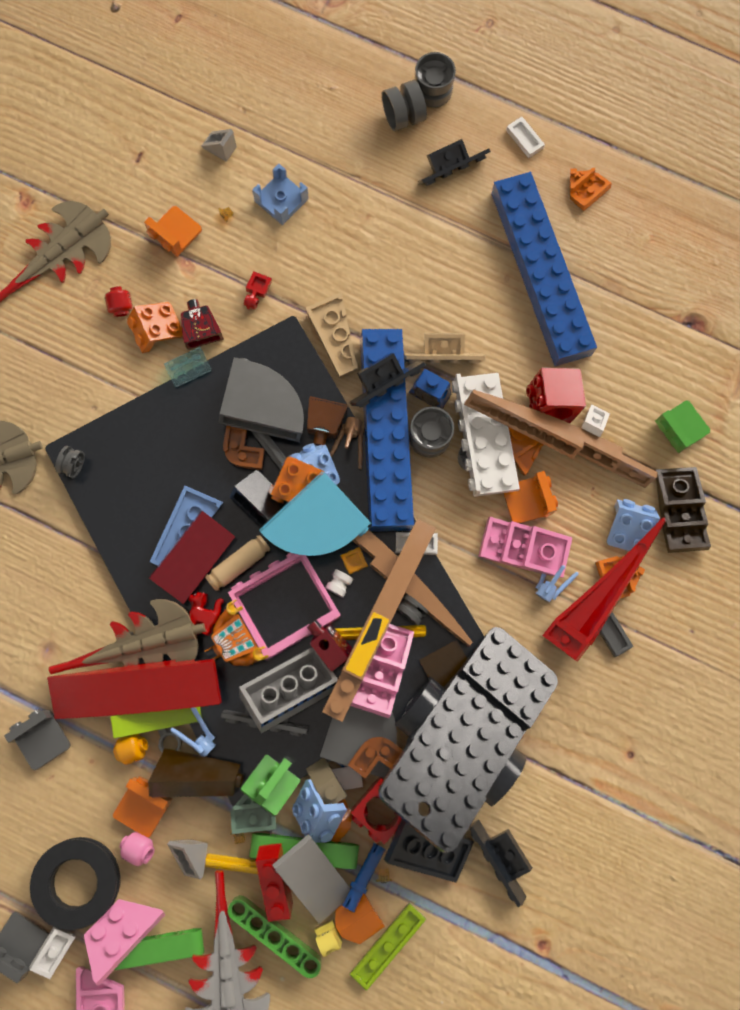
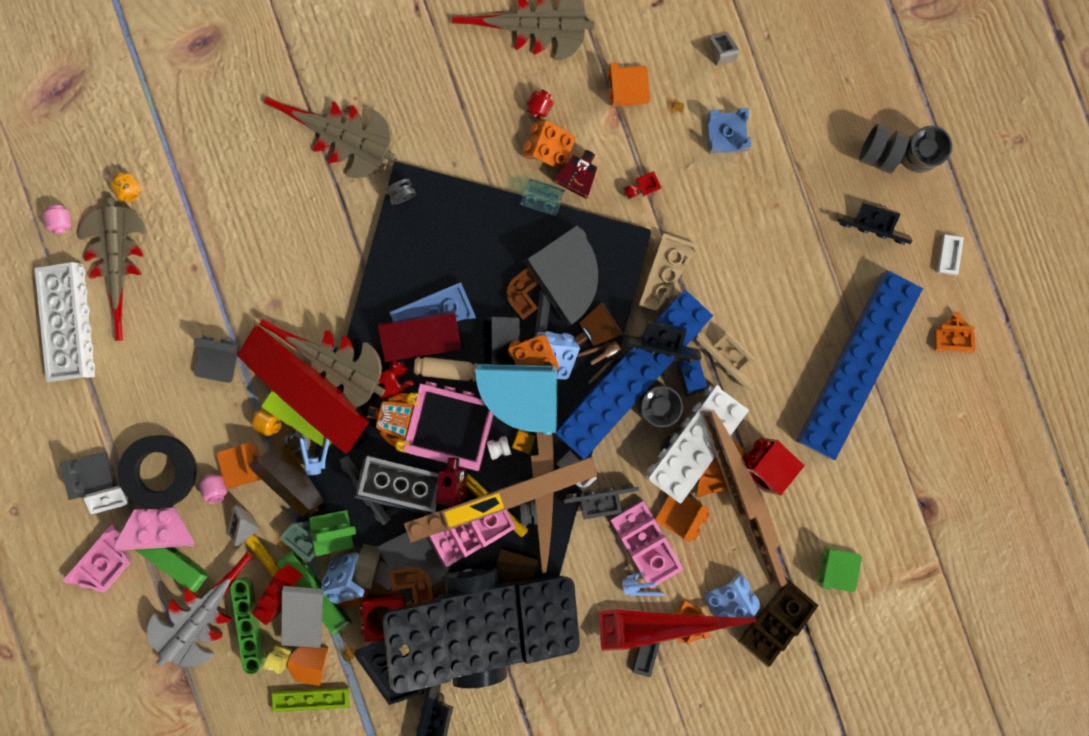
camera: 50 degrees right, 10 degrees up
blue pin [342,842,386,912] -> none
white plate [581,405,610,437] -> none
none -> dark grey bracket [561,484,639,519]

